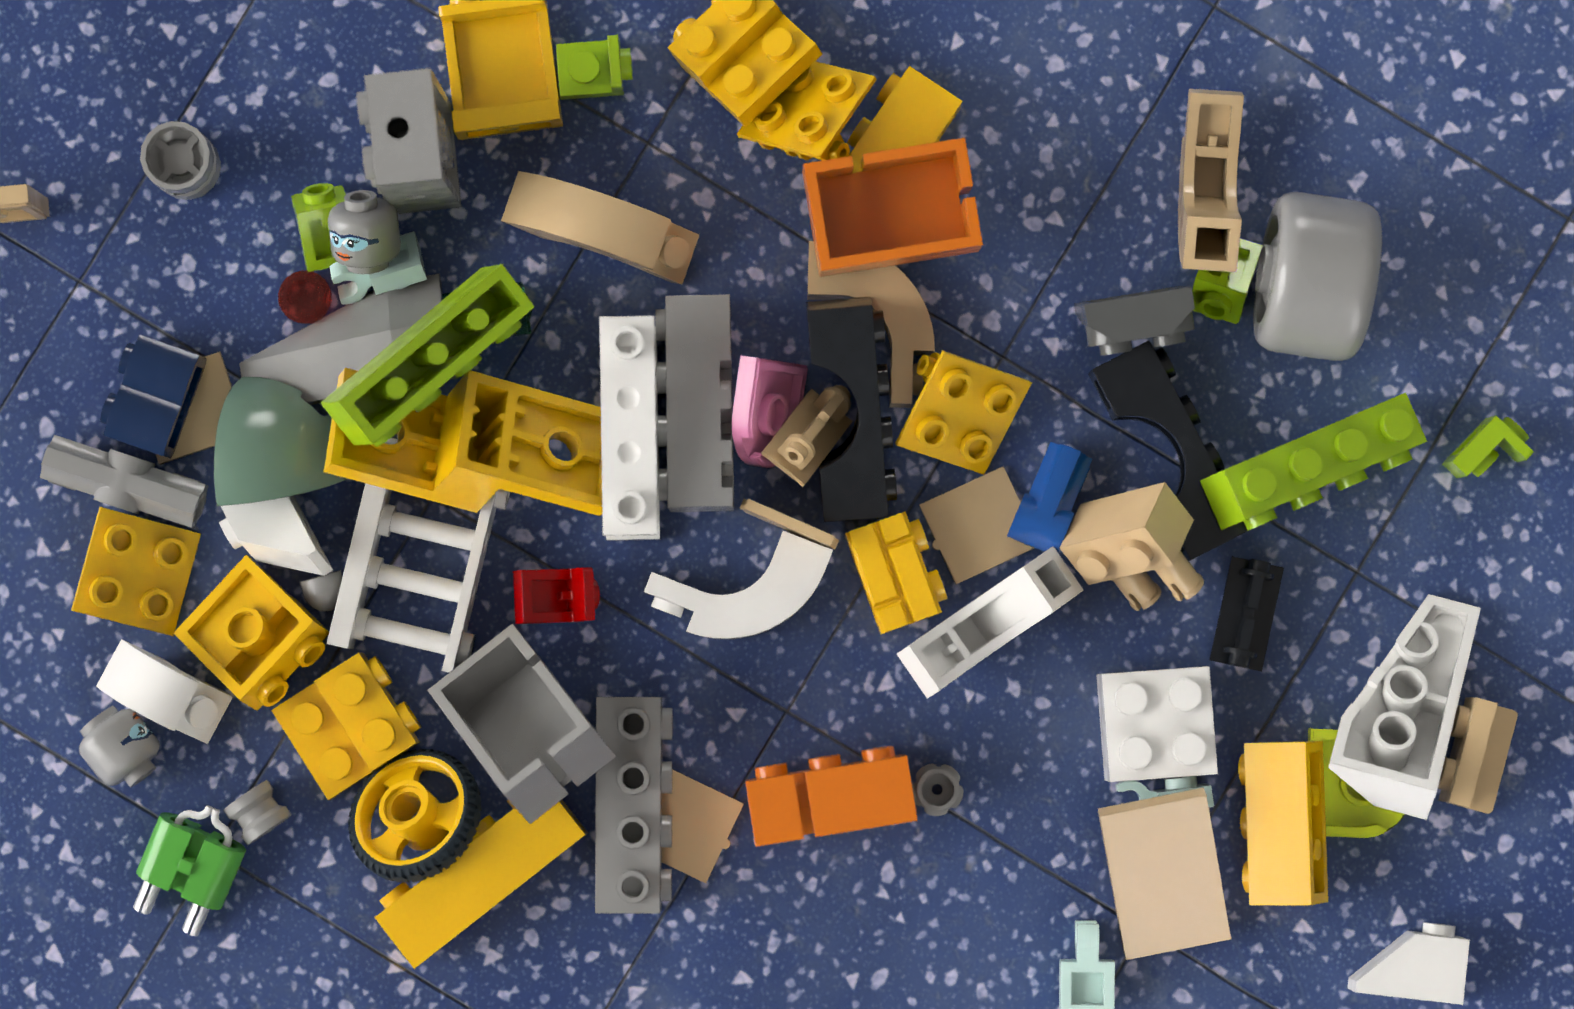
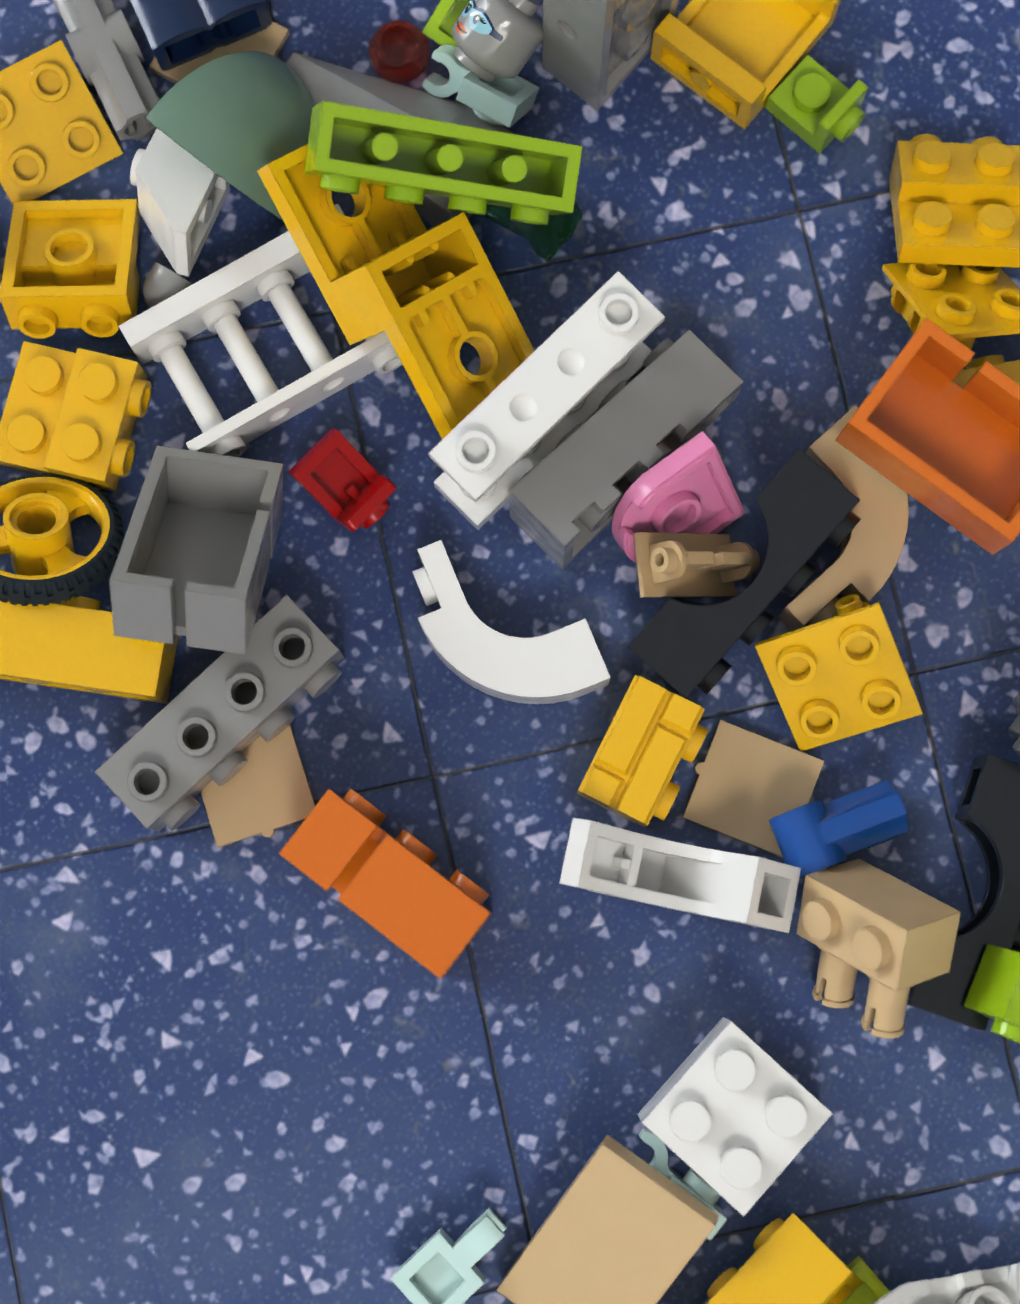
camera: 50 degrees right, 5 degrees down
tan arch [501,171,699,285] -> none
tan piece [740,498,839,550] -> none
light grey plate [912,764,964,816] -> none
black hinge [1209,556,1284,672] -> none

